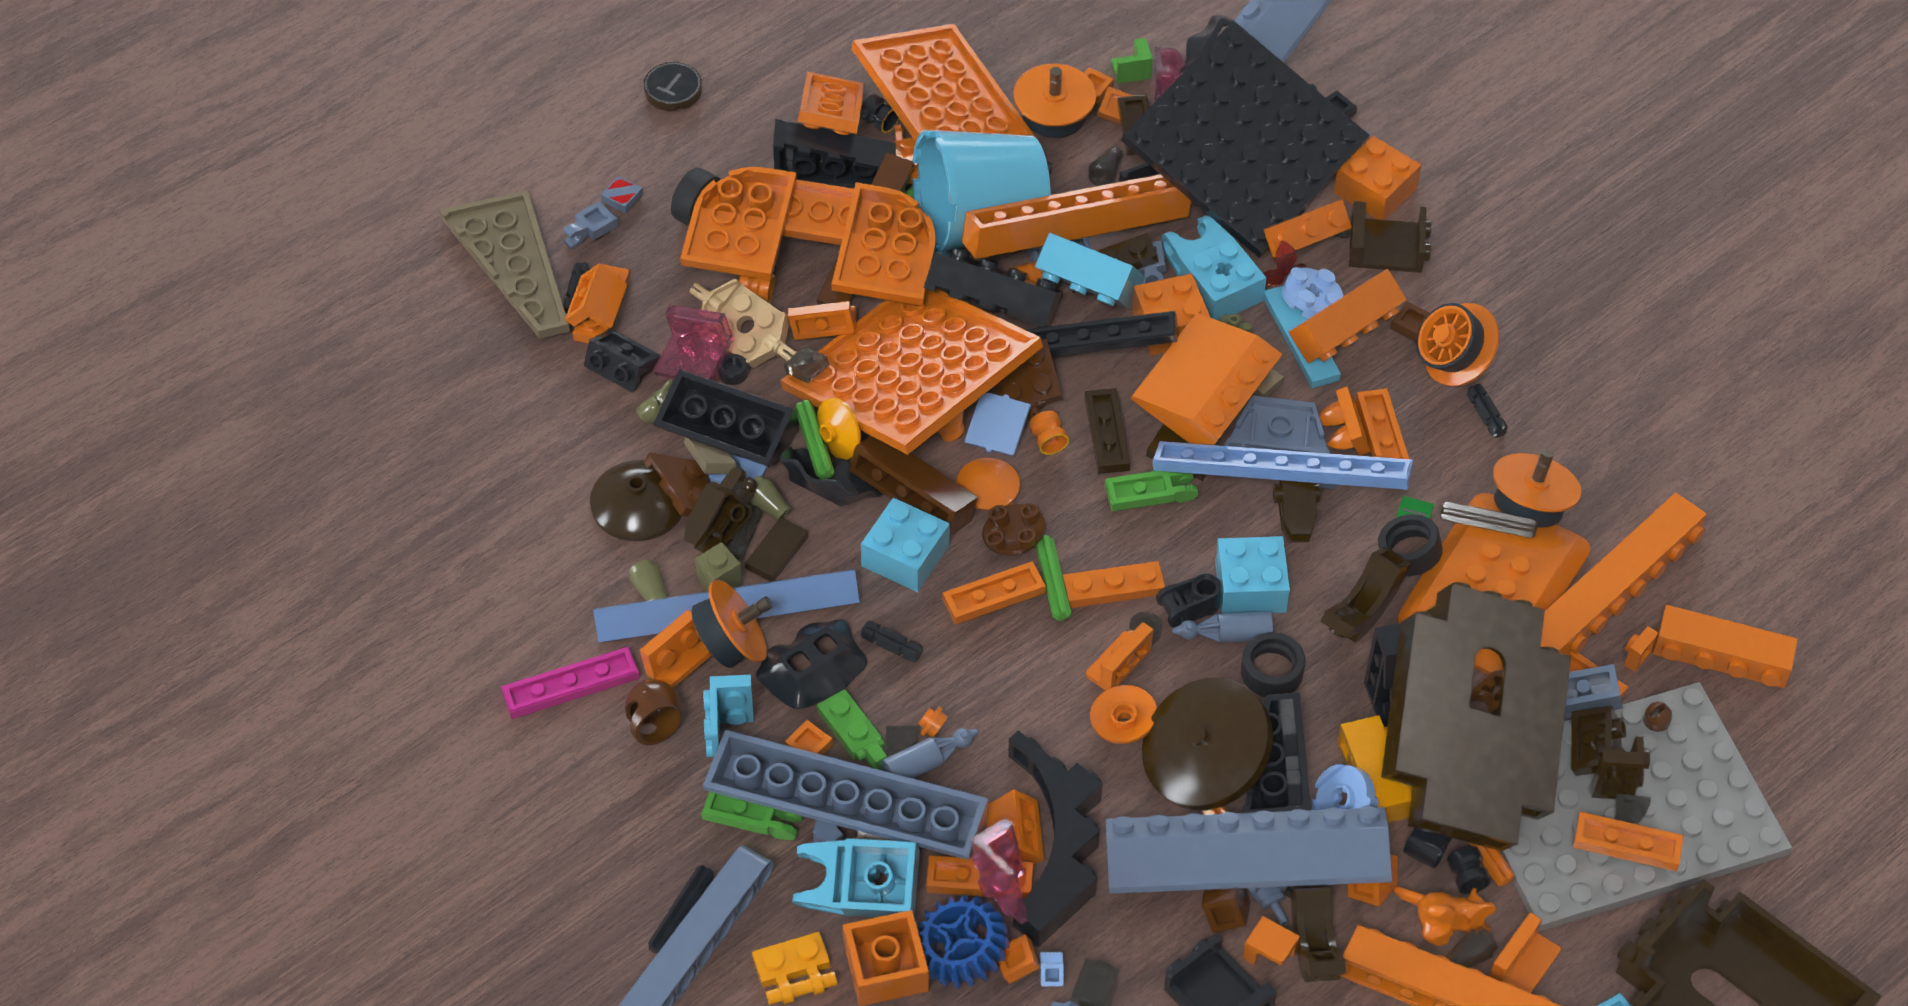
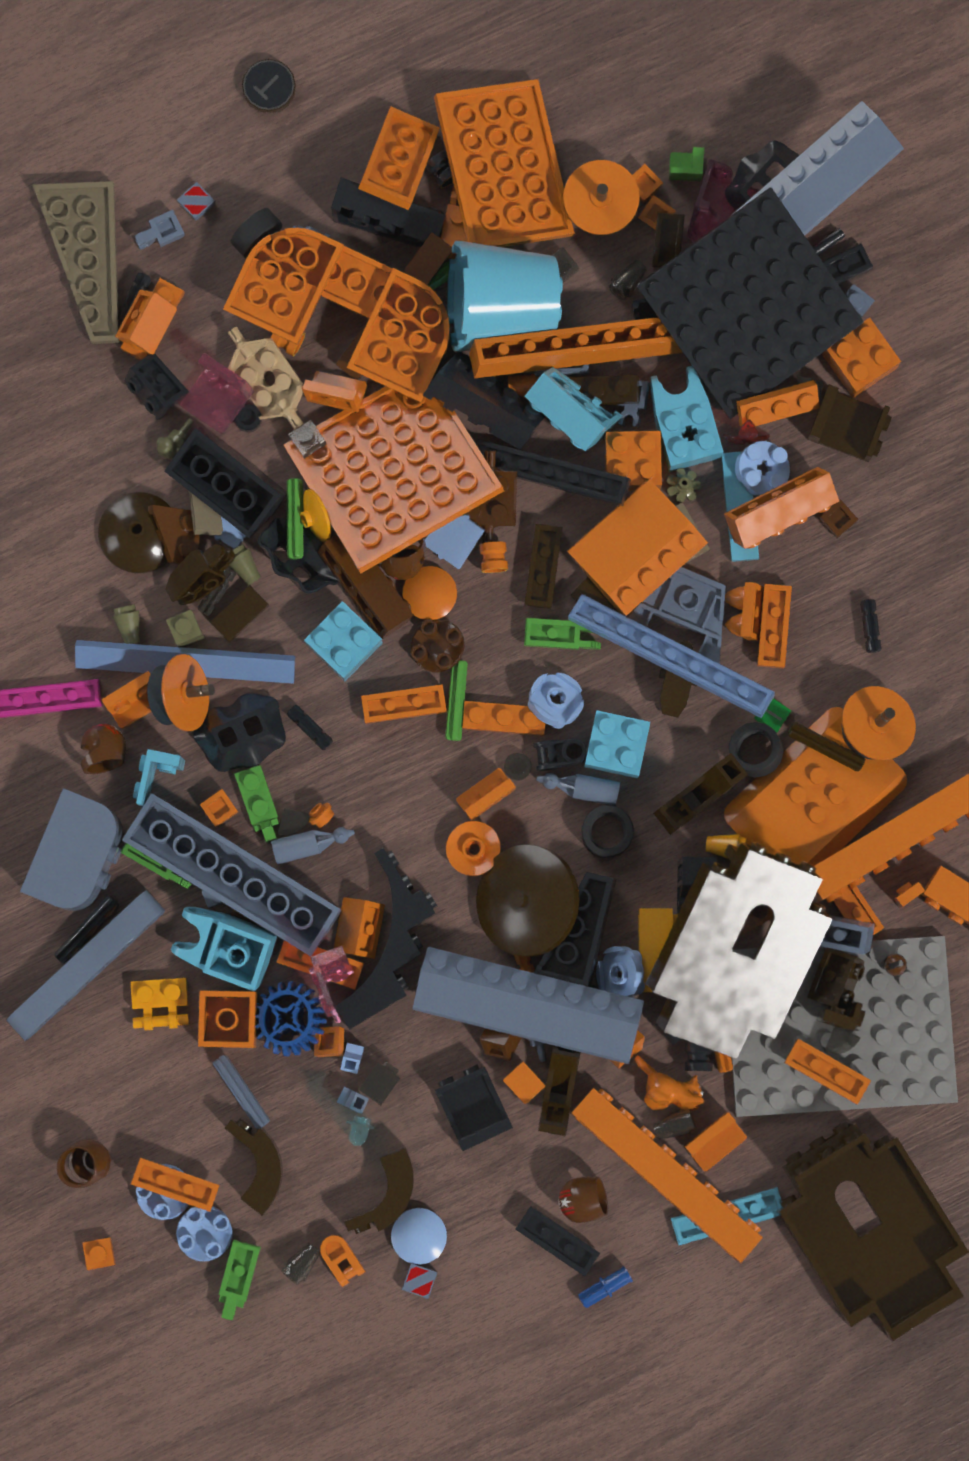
camera: 15 degrees right, 30 degrees up
orange piece [1416,303,1499,387] -> none
none -> sand blue brick [20,788,122,911]
none -> reddish brown helmet [380,538,426,580]
none -> light blue plate [528,673,584,729]

